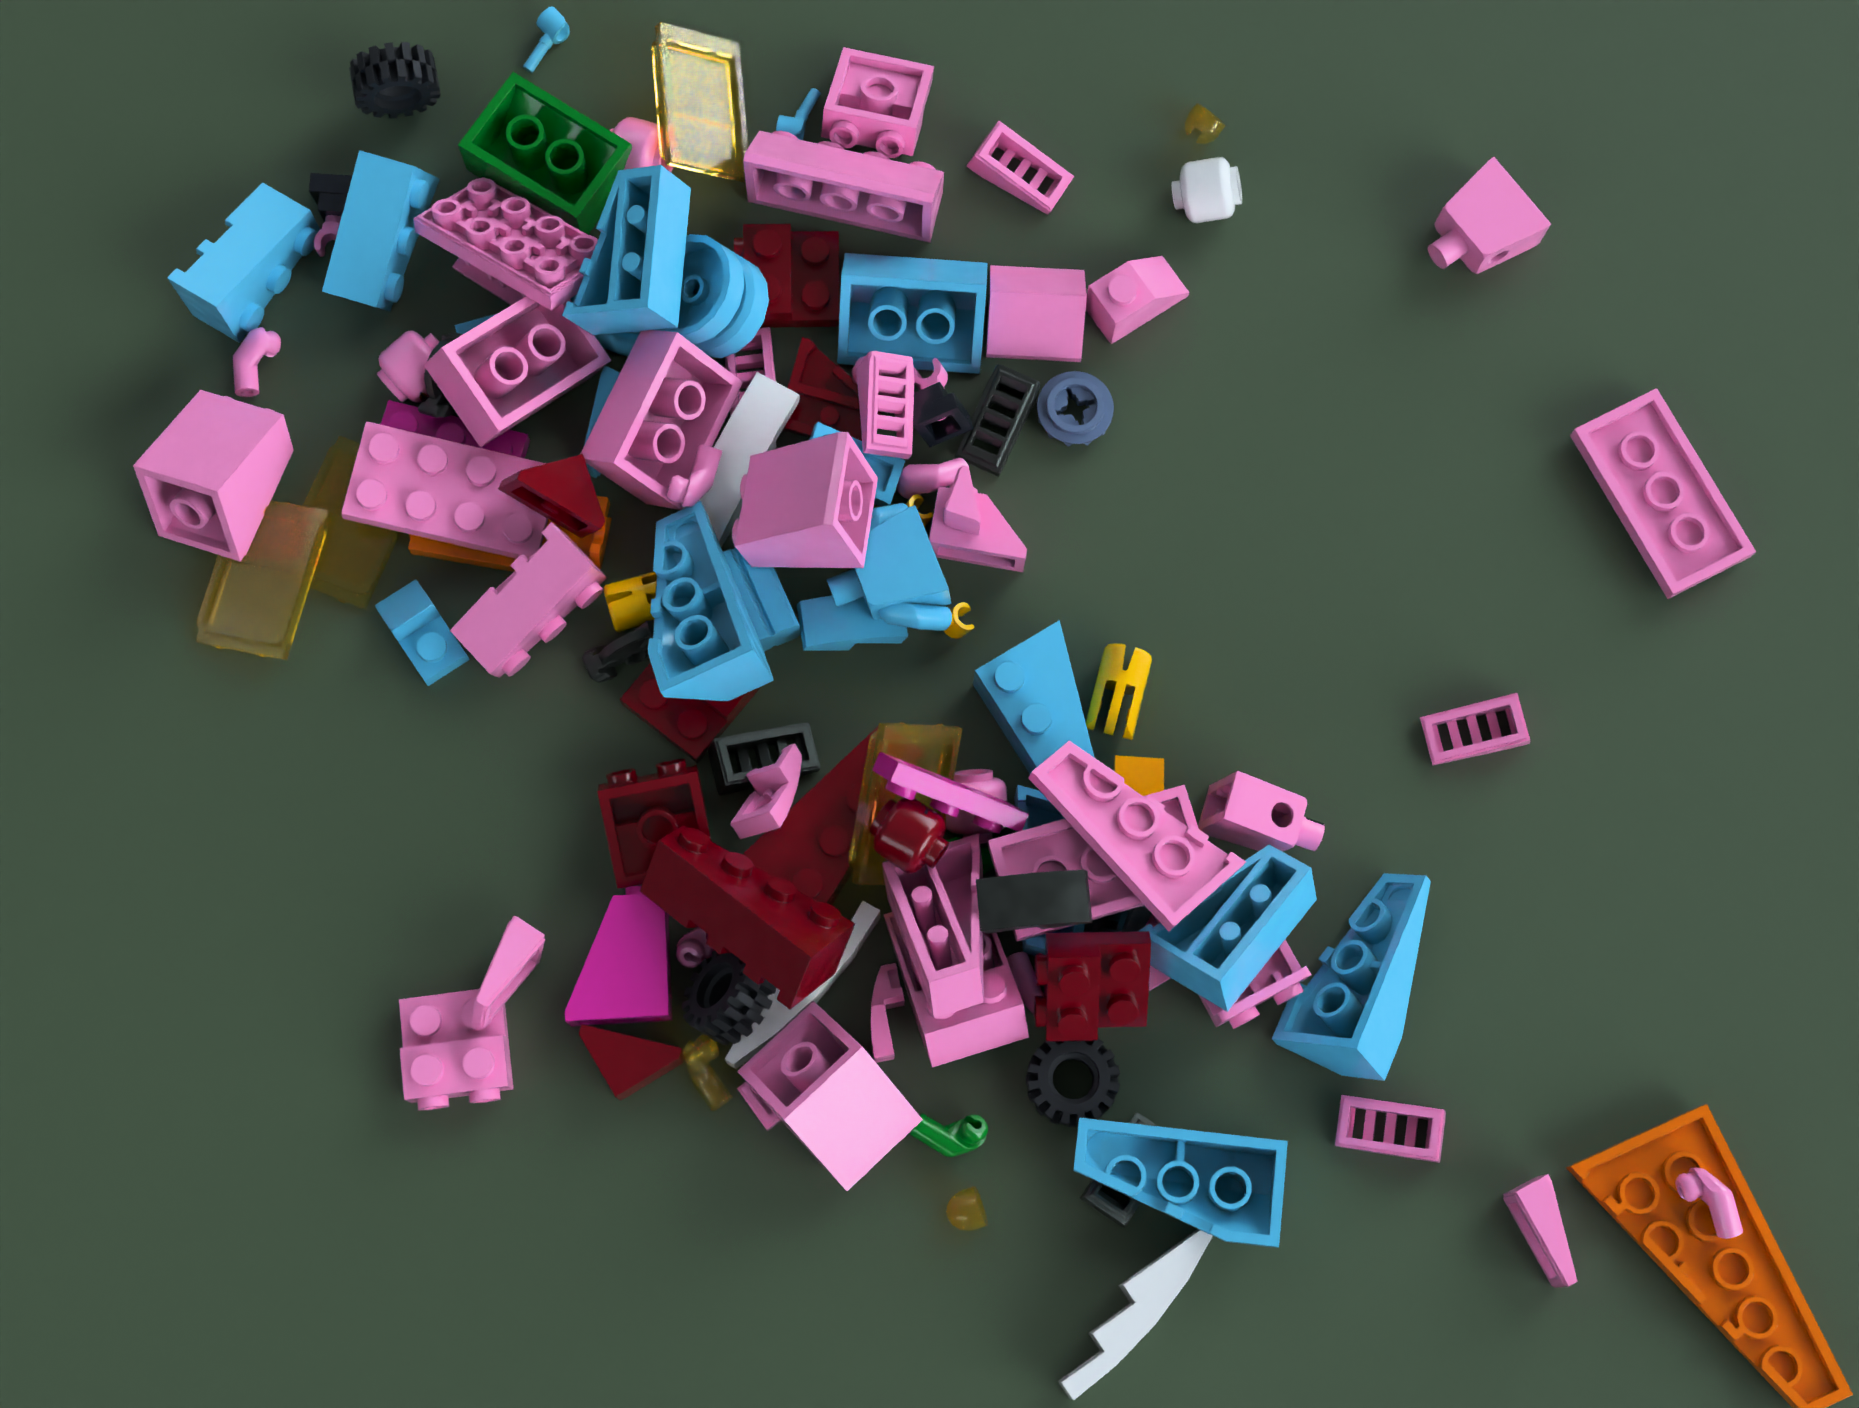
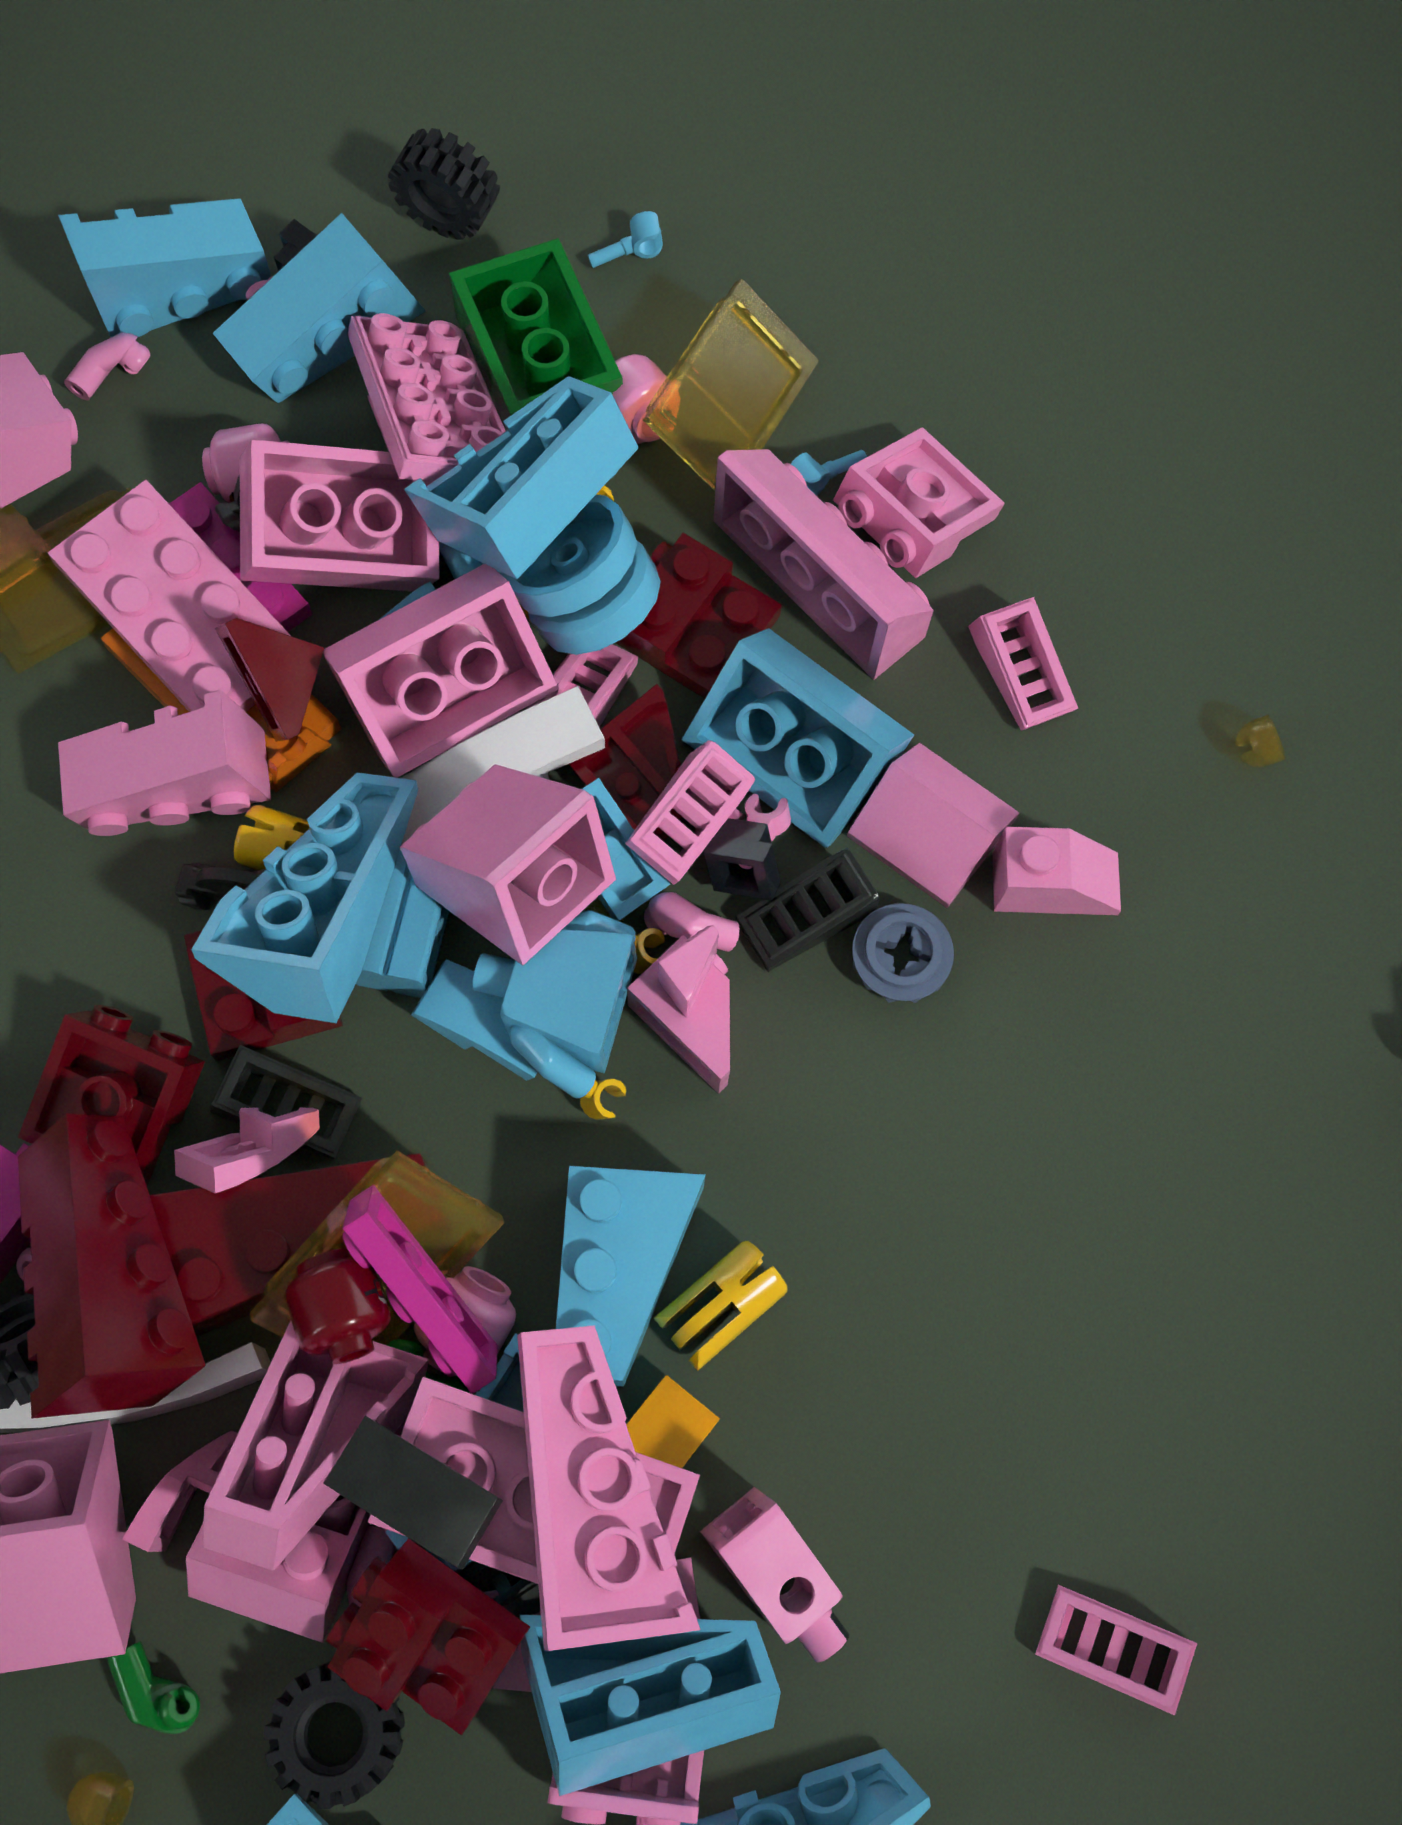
camera: 35 degrees right, 5 degrees down
medium azure slope [374,579,470,686] -> none
bright pink arm [666,444,722,507] -> none
white head [1171,157,1242,223] -> none

